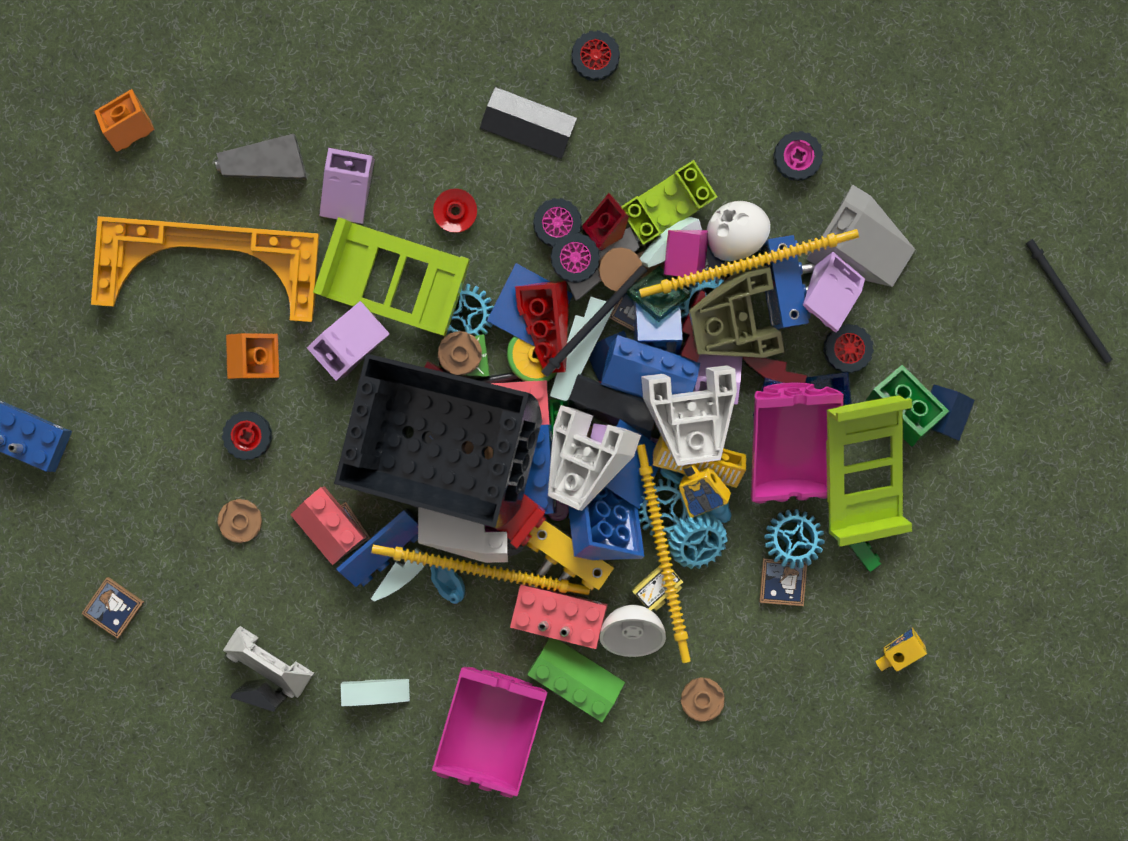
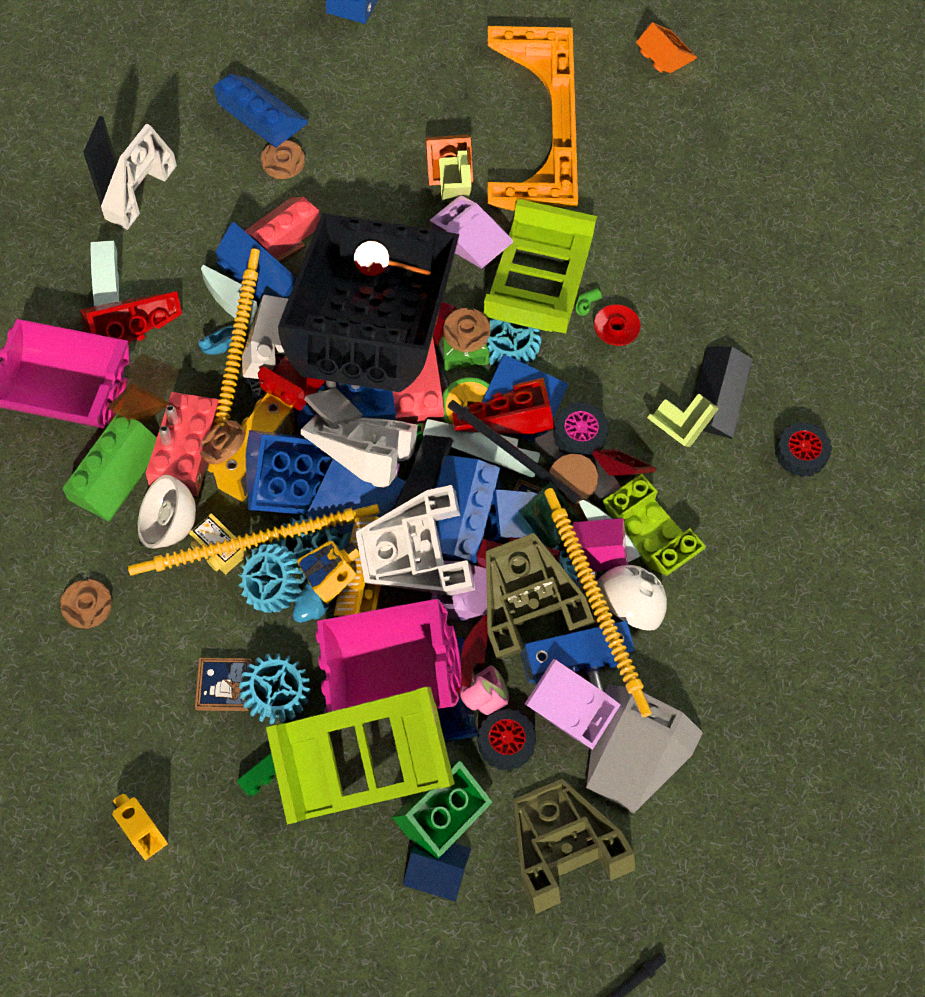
camera: 80 degrees right, 25 degrees down
tile [82,577,144,638] -> none
flat silver slope [215,134,307,180] -> none
black wheel [222,411,273,460] -> none
lavender slope [319,148,375,224] -> none
wheel [533,198,582,247] -> none
black wheel [773,131,823,181] -> none
none -> red wedge [79,291,182,344]
none -> clear orange slope [108,383,171,420]
none -> medium nougat tile [200,420,246,464]
none -> blue slope [214,74,308,148]
none -> light grey piece [304,388,362,426]
none -> piece [354,241,431,276]
none -> yellowish green panel [439,151,471,203]
none -> bright pink animal [460,666,509,715]
none -> olive wedge [513,779,635,914]
none -> bright green arm [575,288,602,316]
none -> yellowish green panel [647,394,719,447]

